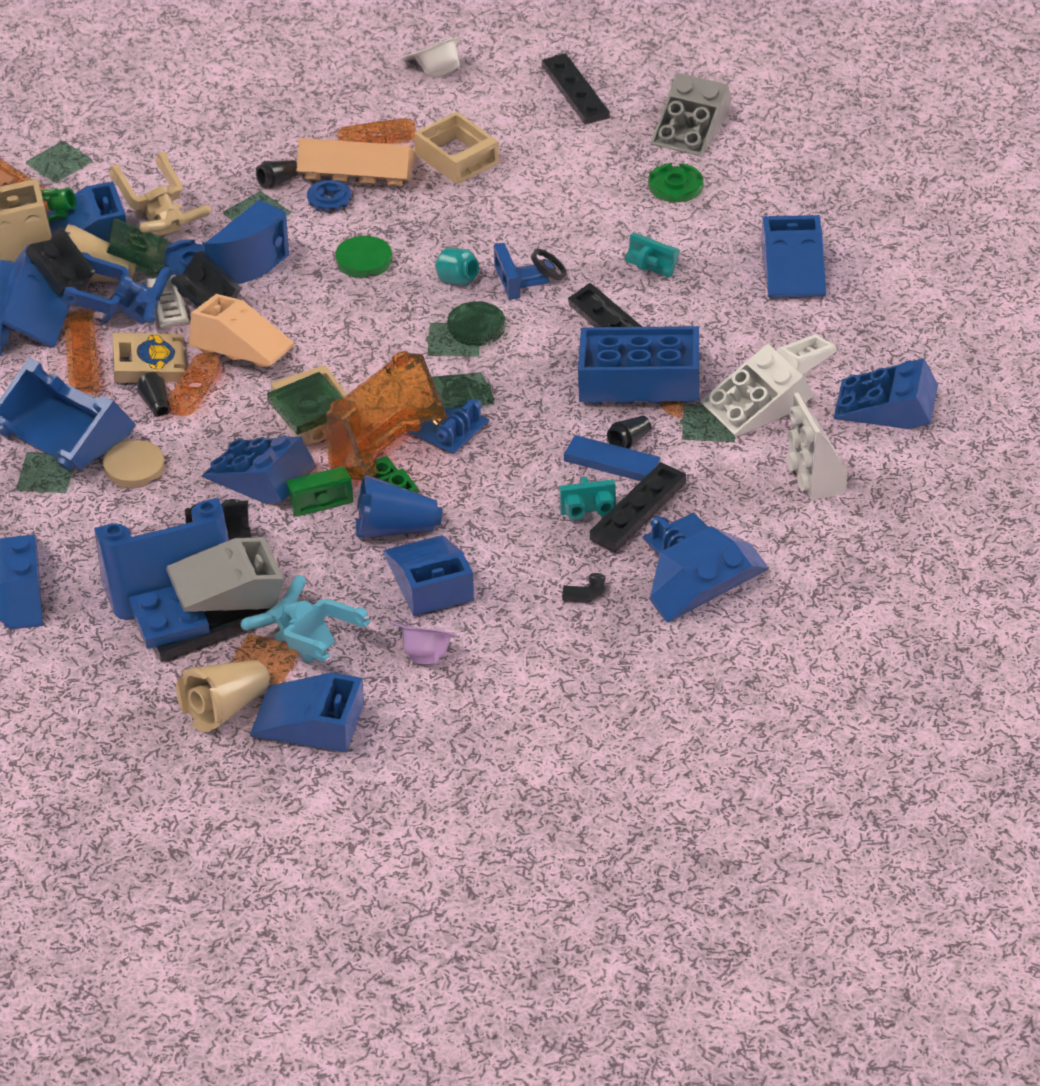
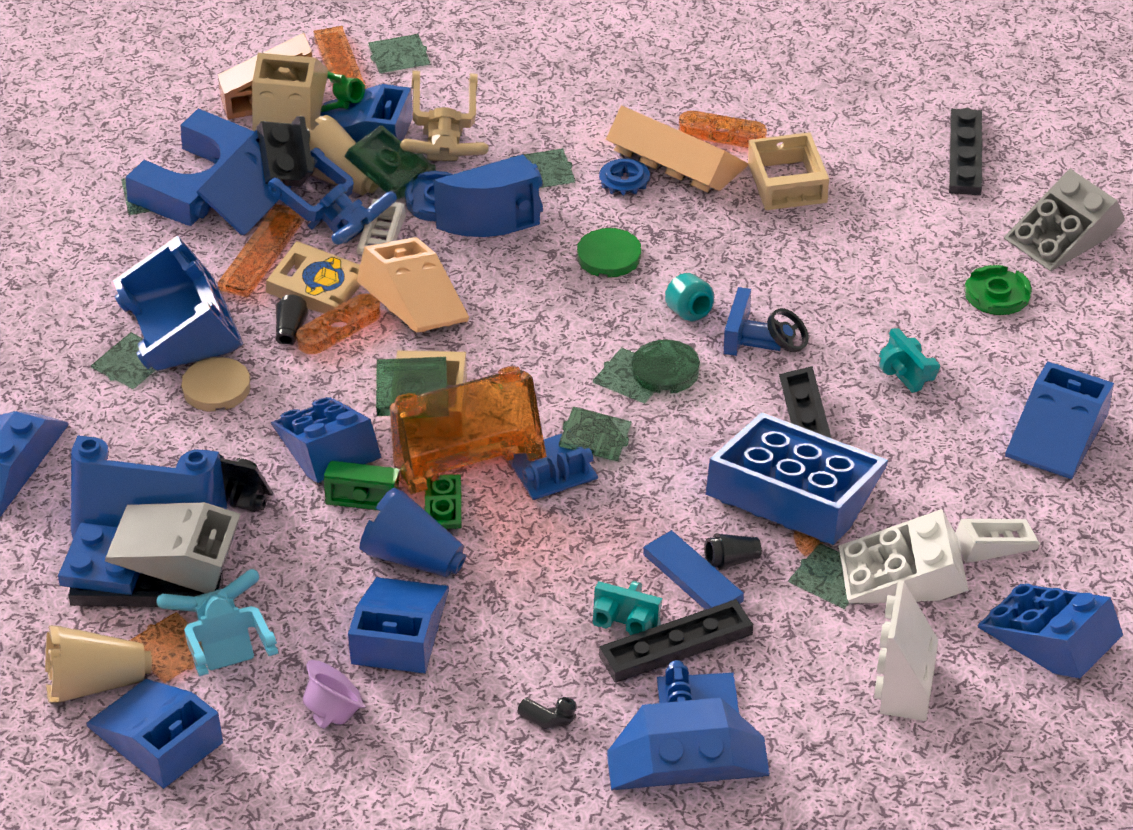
camera: 30 degrees right, 0 degrees up
black bracket [171,251,242,308] -> none
black cone [256,160,298,188] -> none
white piece [400,37,460,77] -> none

